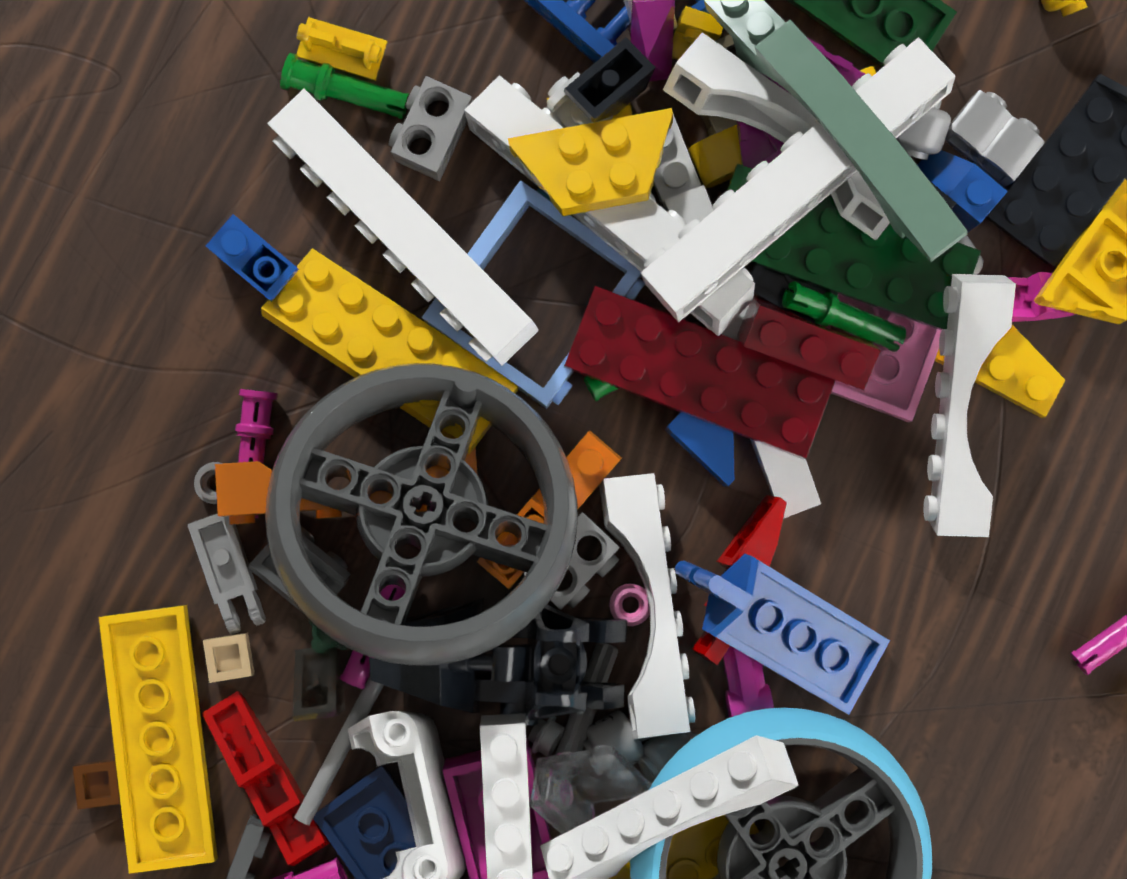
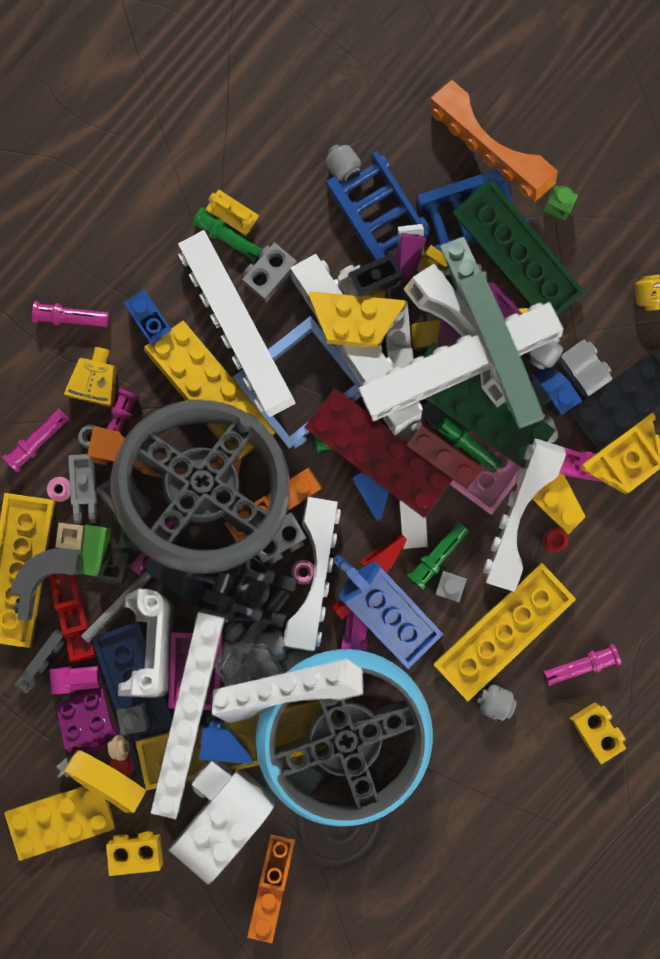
camera: 15 degrees right, 0 degrees up
none -> dark pink pin [2,408,70,472]
none -> dark grey arch [10,548,82,621]
none -> dark pink pin [32,301,109,328]
none -> bright pink plate [47,477,71,502]
none -> yellow torso [64,347,117,407]
none -> bright green panel [79,525,112,578]
none -> green pin [406,522,469,590]
none -> yellow plate [433,563,576,701]
none -> light grey plate [435,571,467,602]
none -> light grey head [477,685,516,721]
none -> red plate [543,528,568,552]

